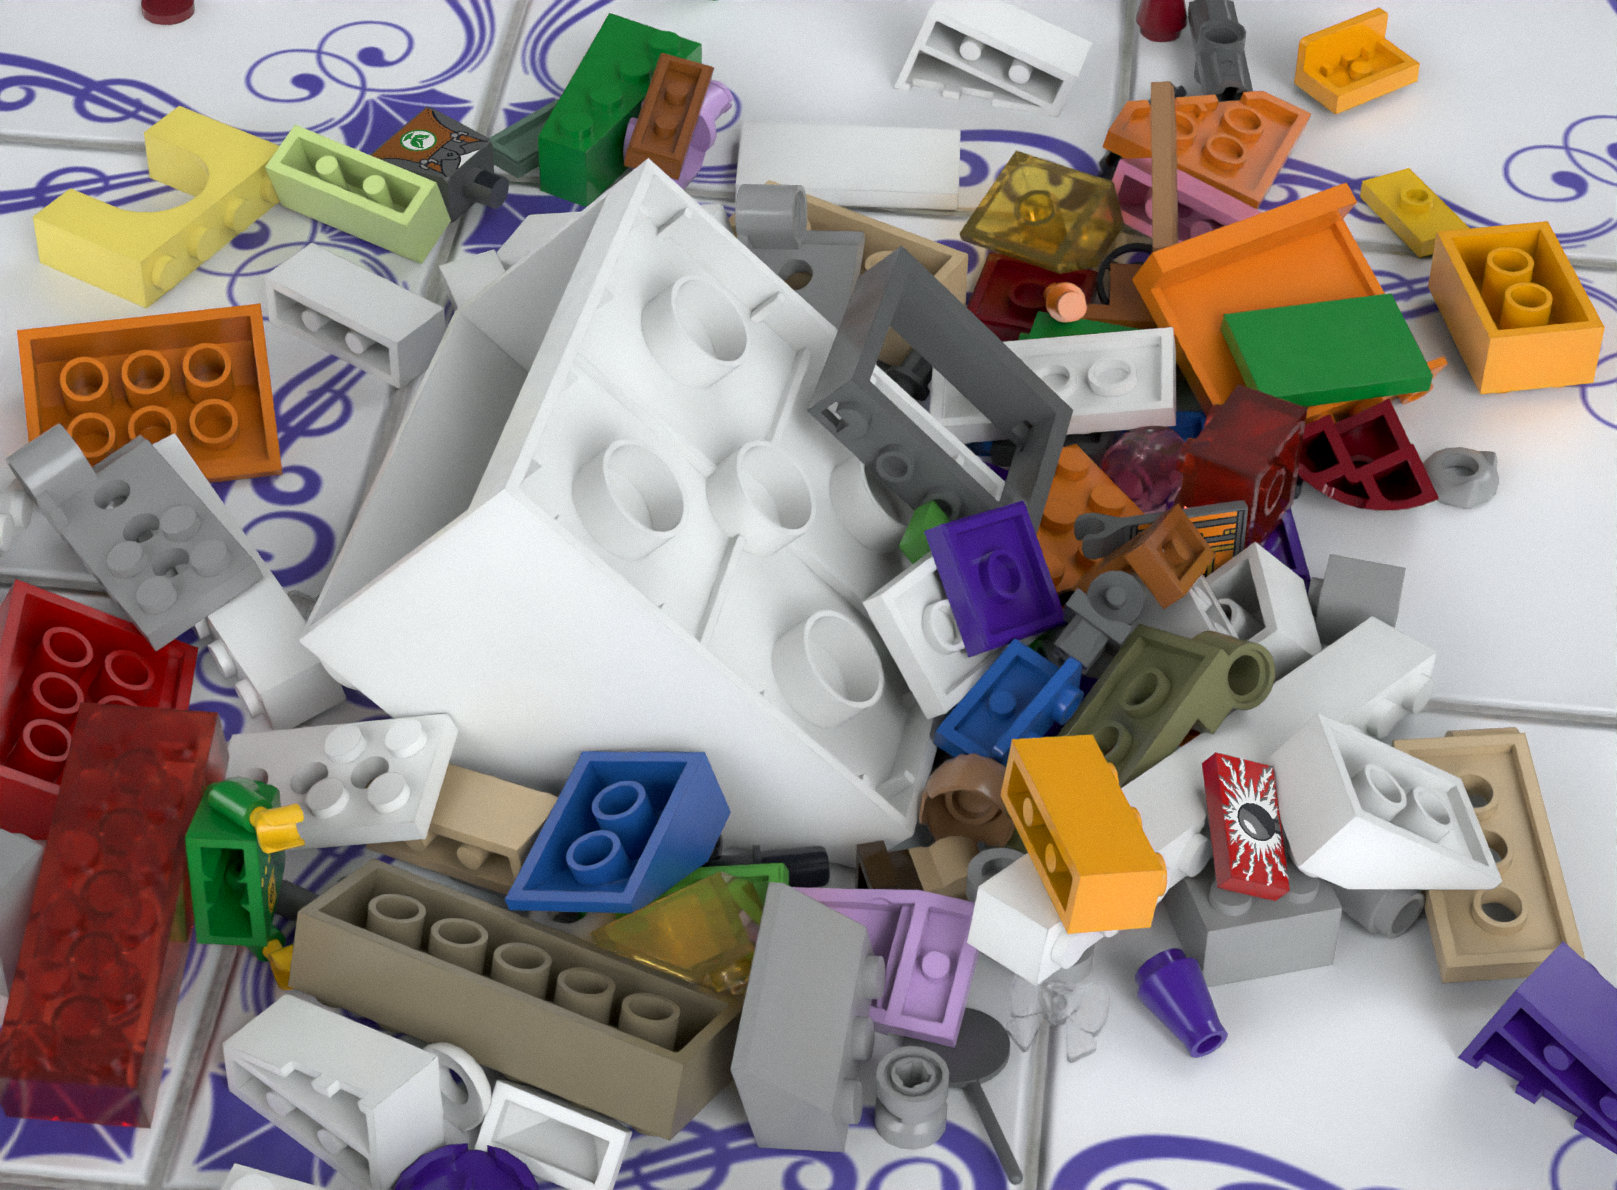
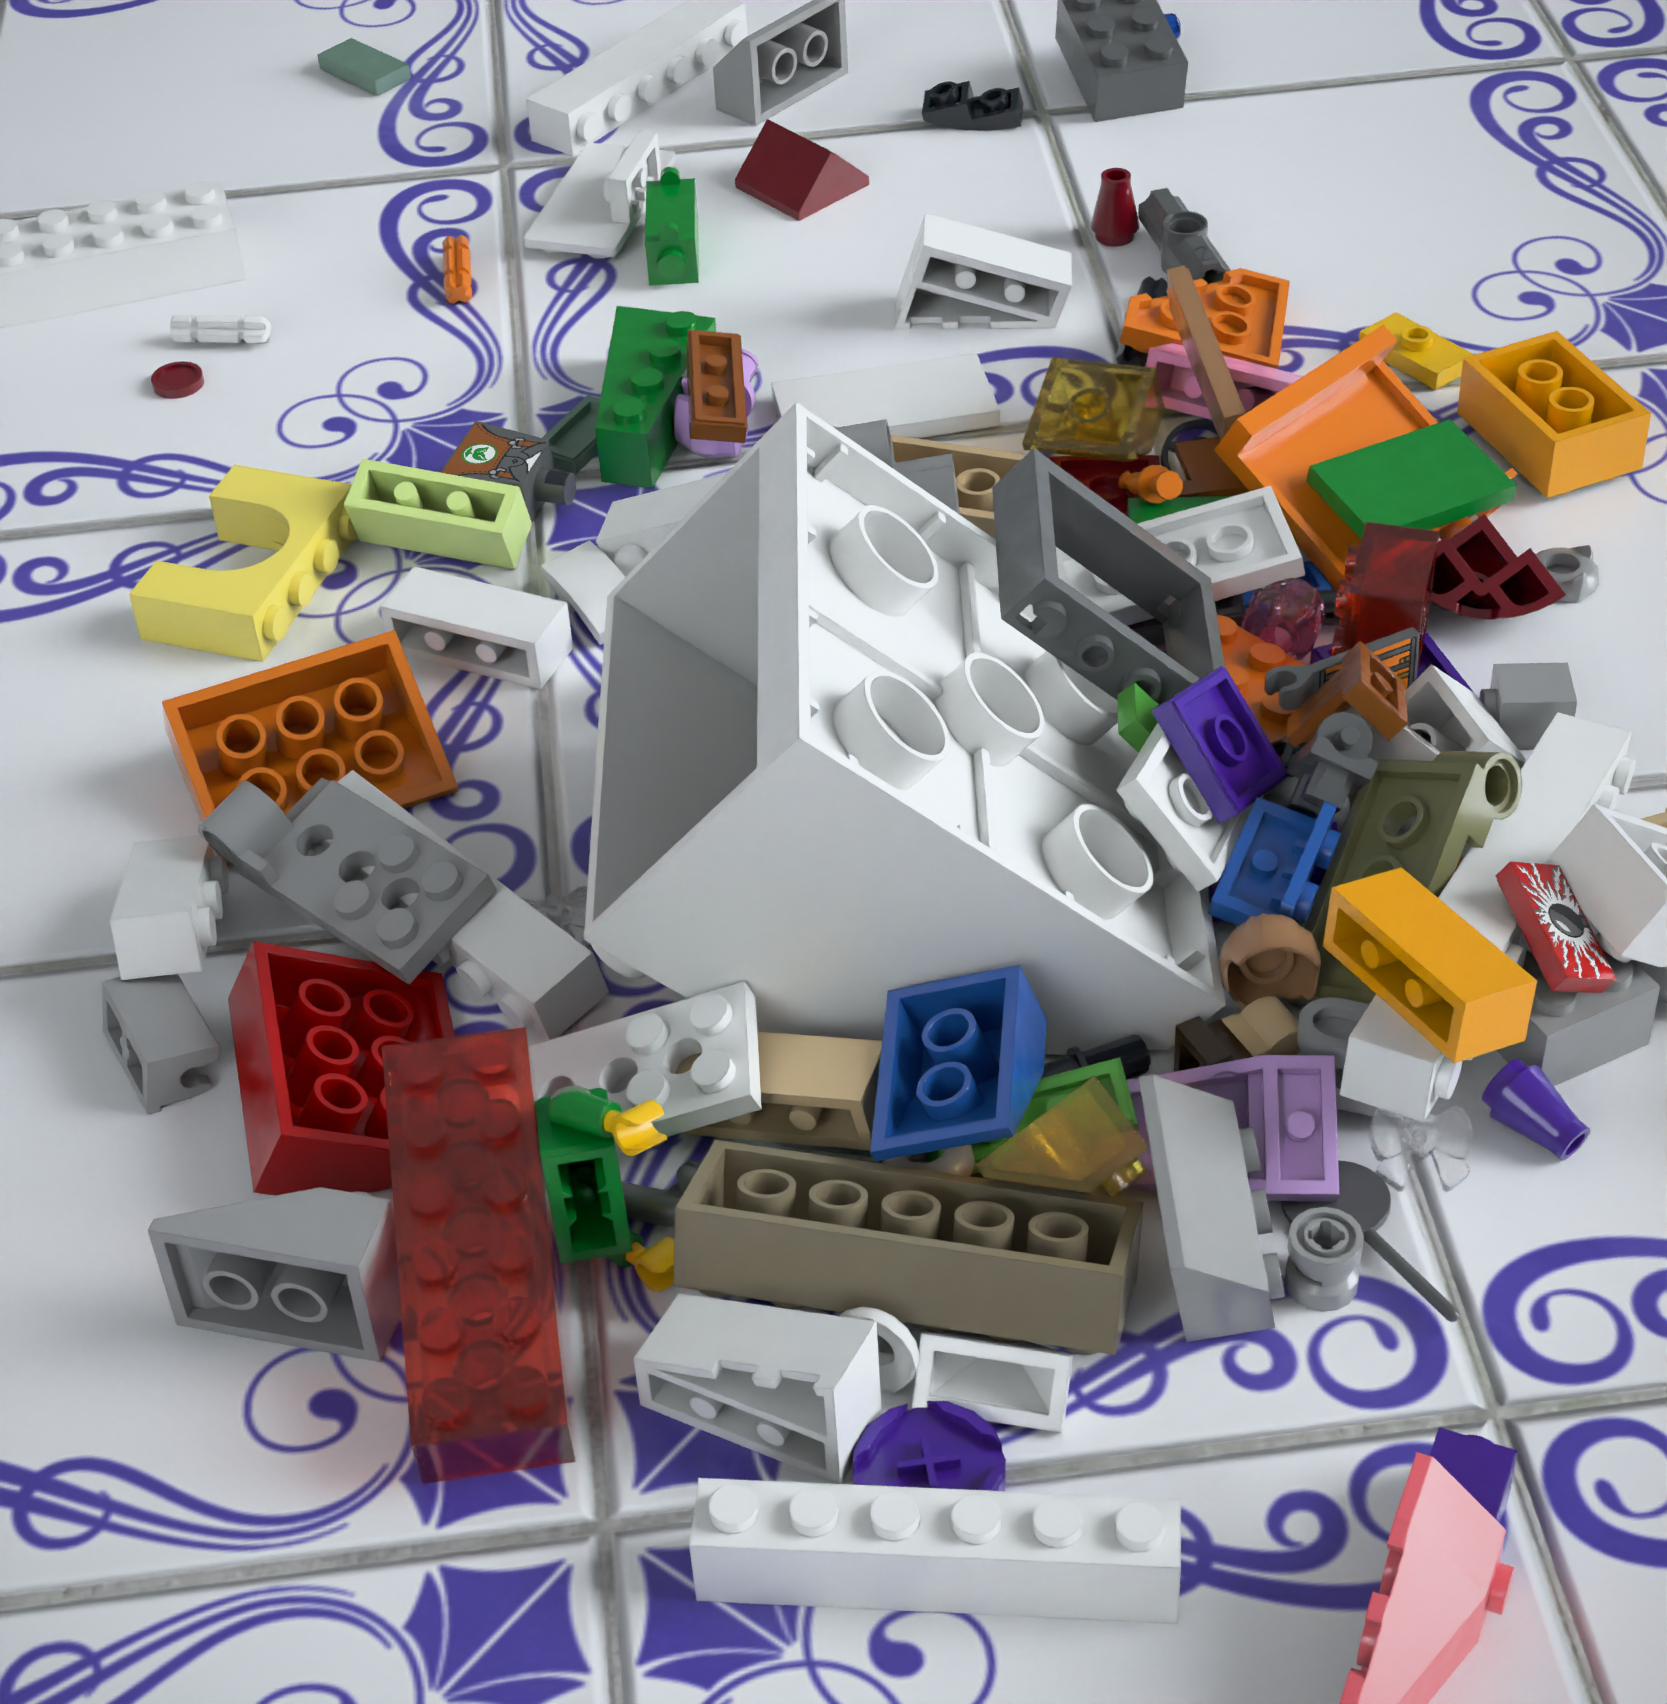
camera: 10 degrees left, 0 degrees up
light orange bracket [1294,7,1420,115] -> none

